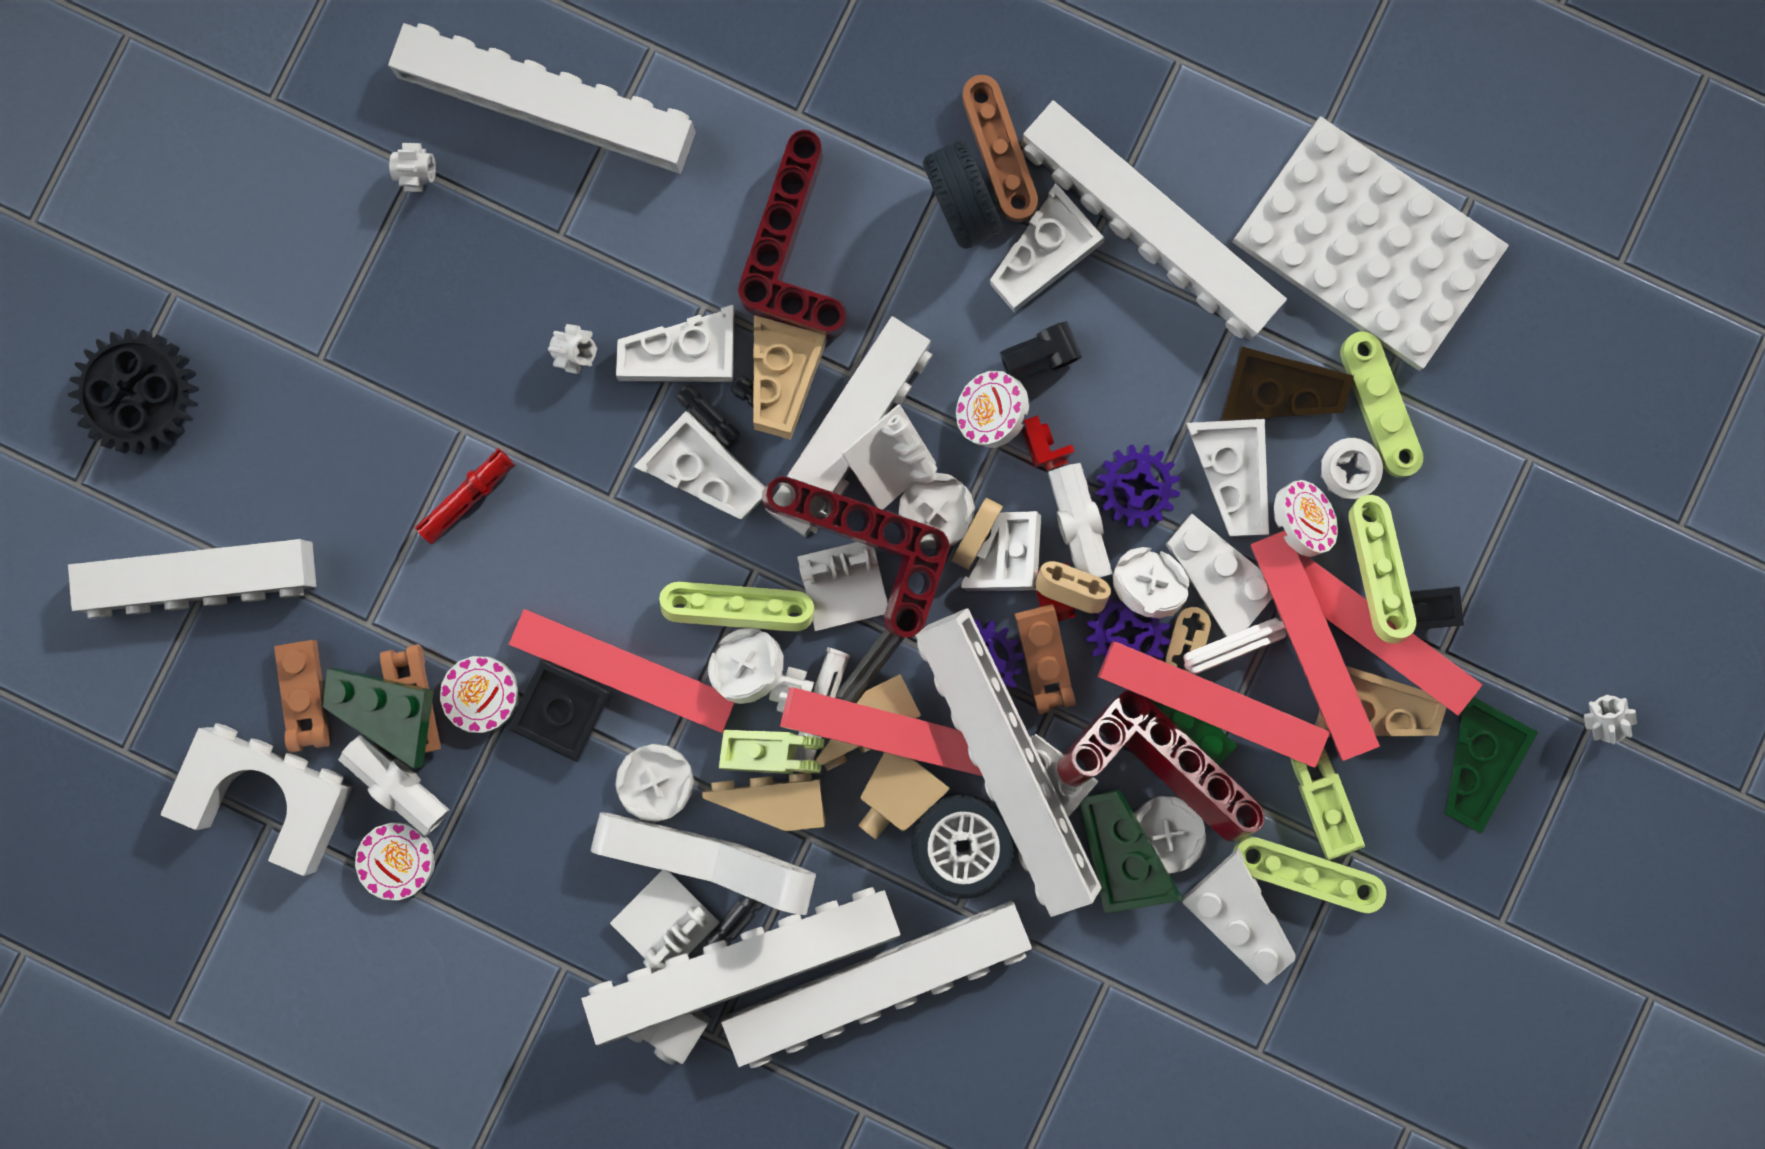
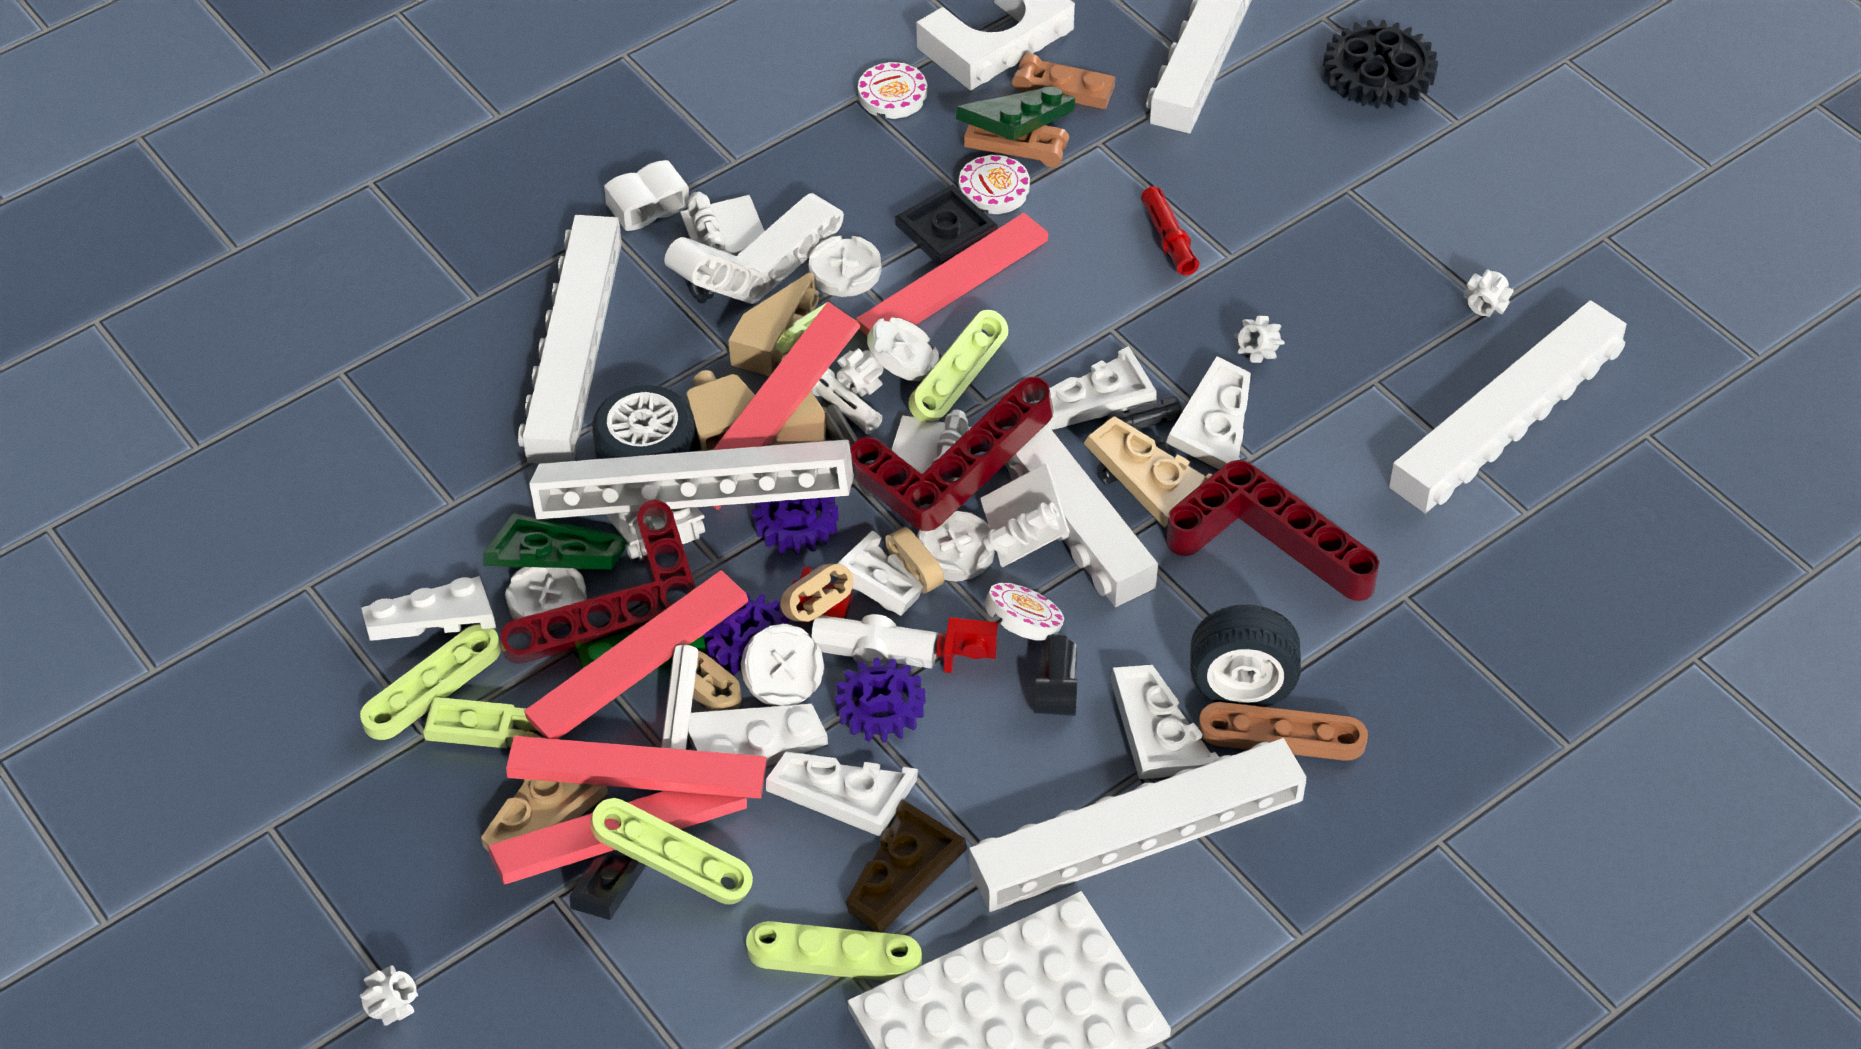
camera: 115 degrees right, 35 degrees down
white piece [338,734,450,836] -> none
white brick [581,887,901,1047] -> none
nougat plate [1015,604,1076,715] -> none
white tile [1274,480,1338,557] -> none
white gear [1320,438,1383,499] -> none
dark green wing [1444,697,1538,834] -> none

